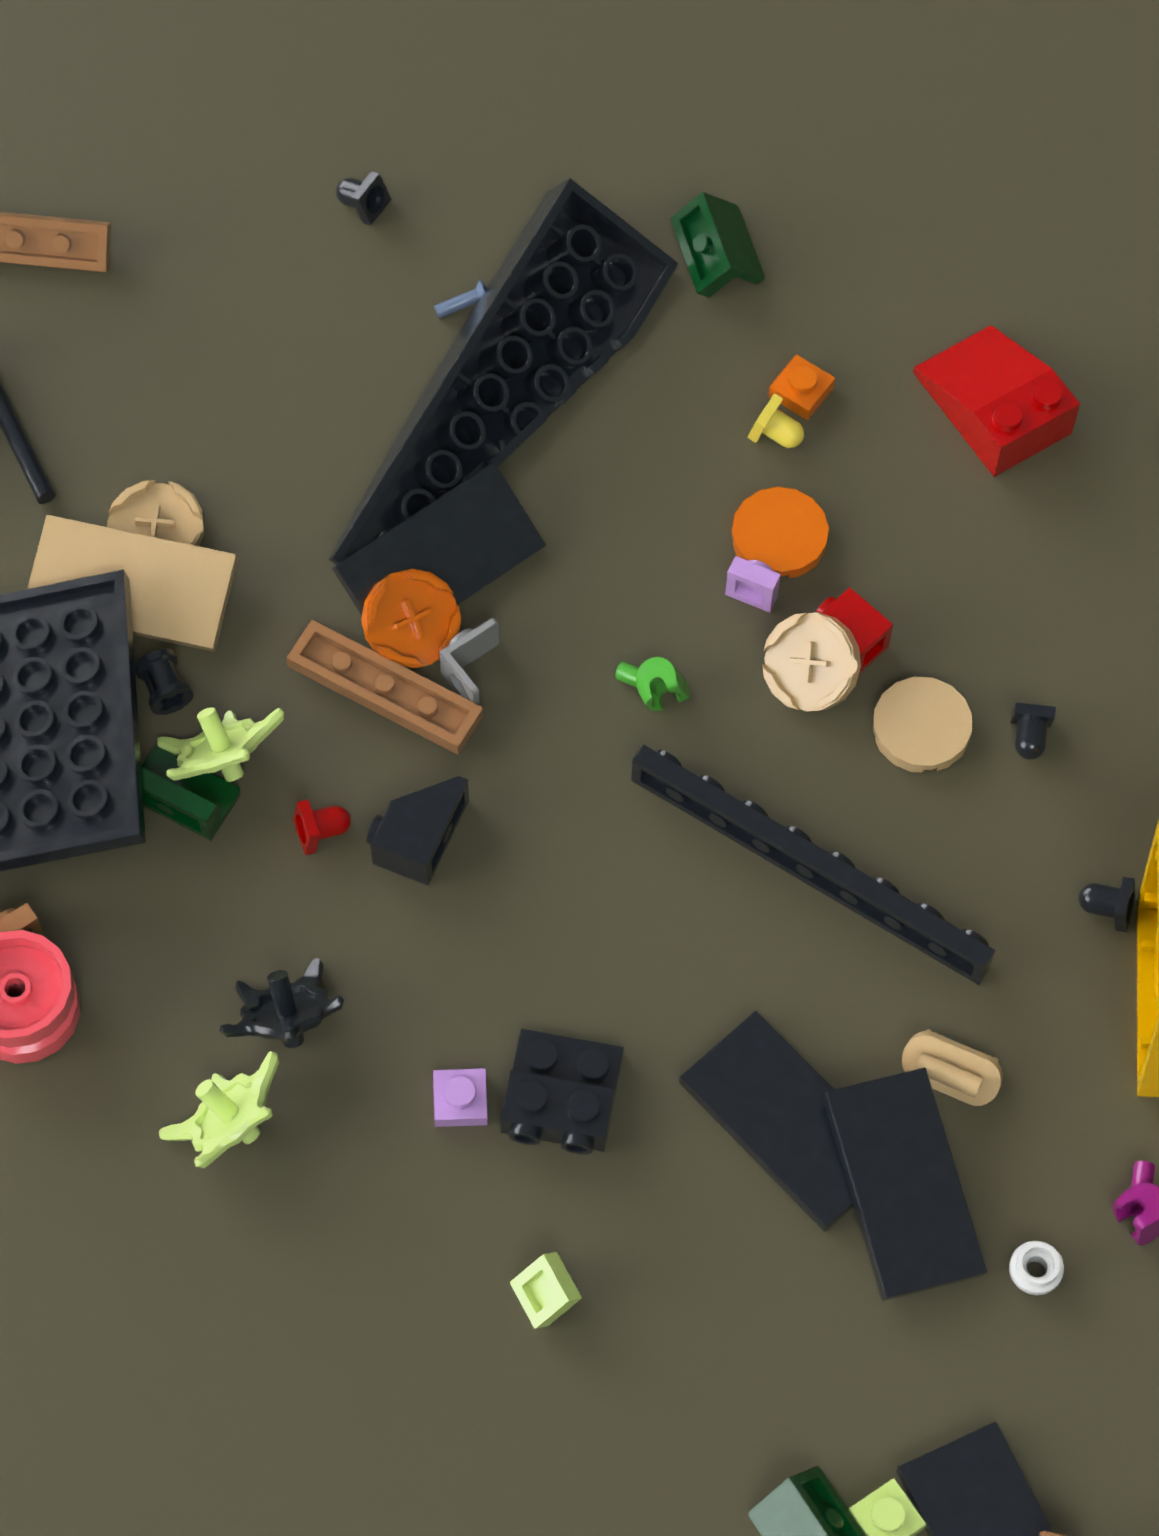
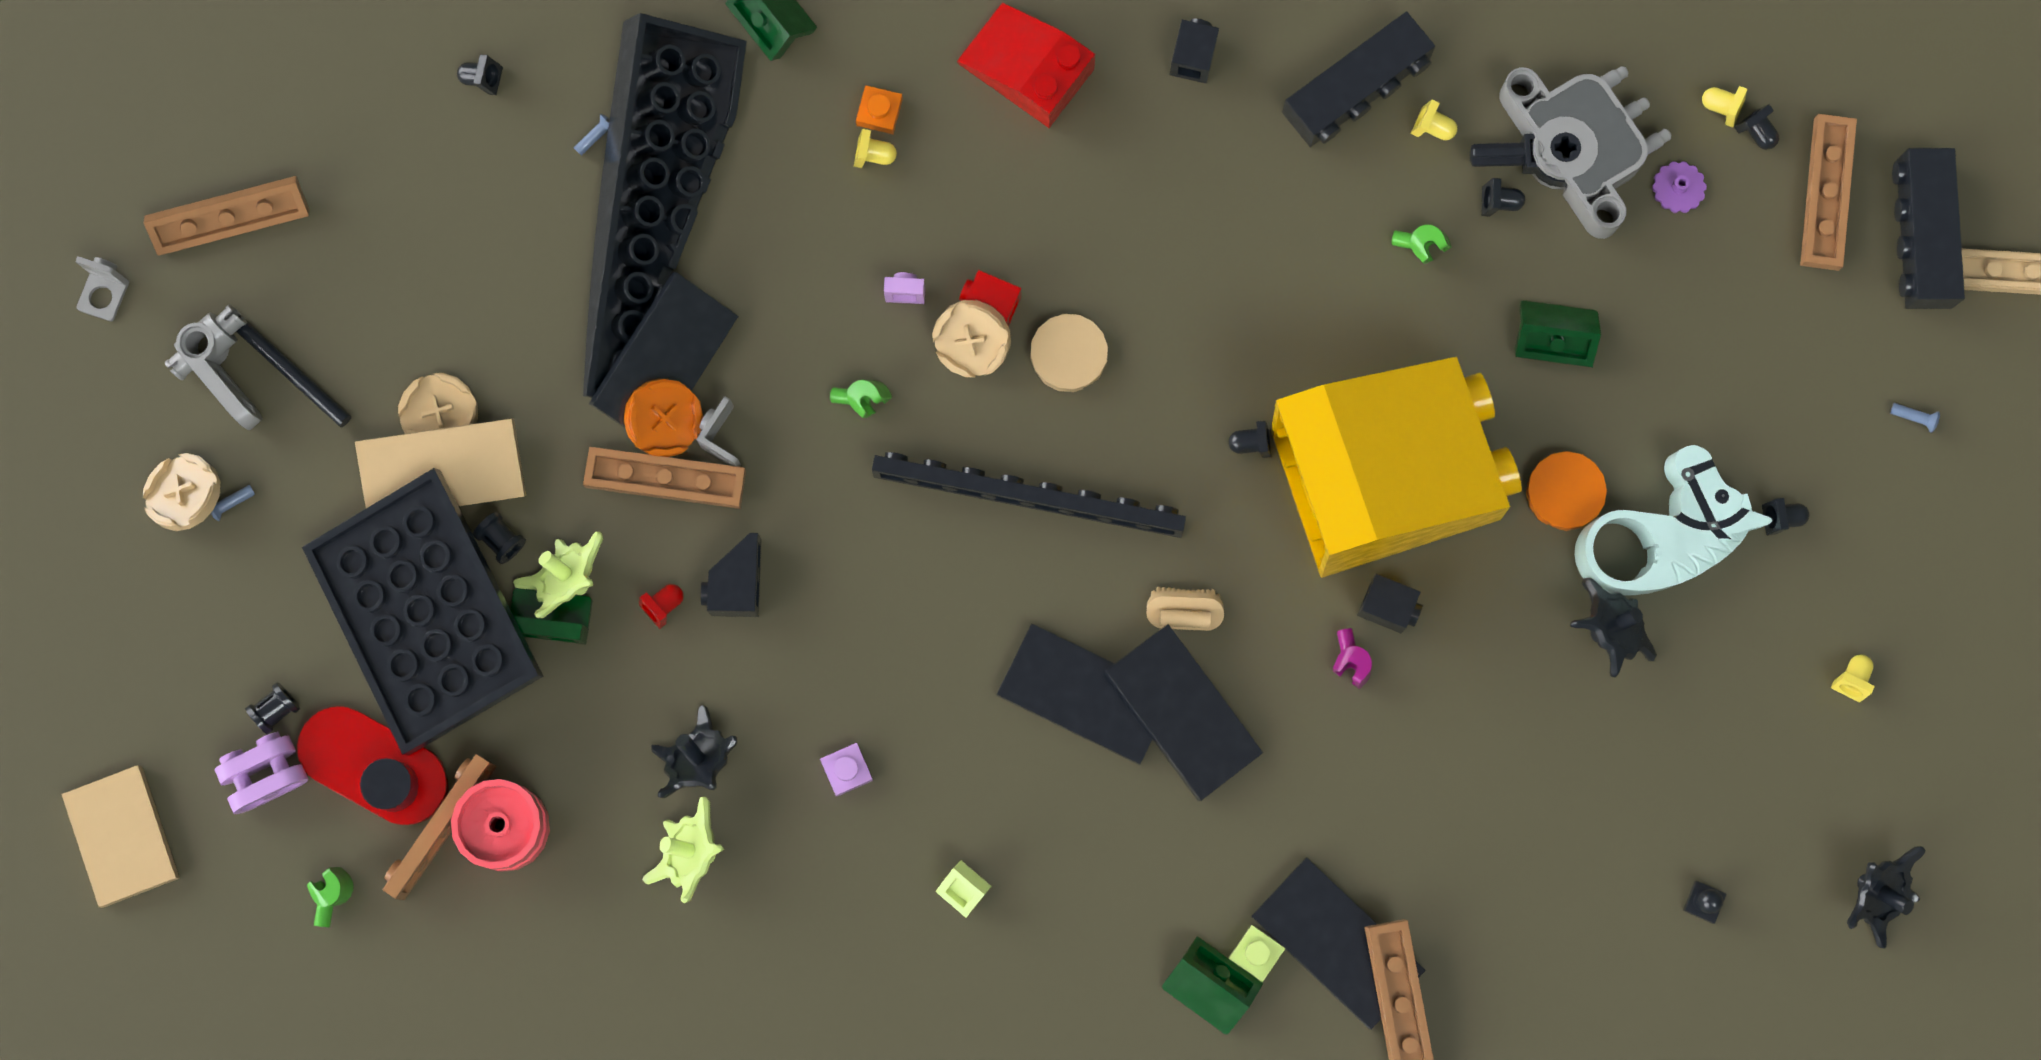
camera: 20 degrees left, 15 degrees up
black plate [500,1029,624,1155] -> none
orange tile [731,487,829,579] -> none
white plate [1009,1241,1064,1295] -> none
black piece [1010,703,1056,760] -> none

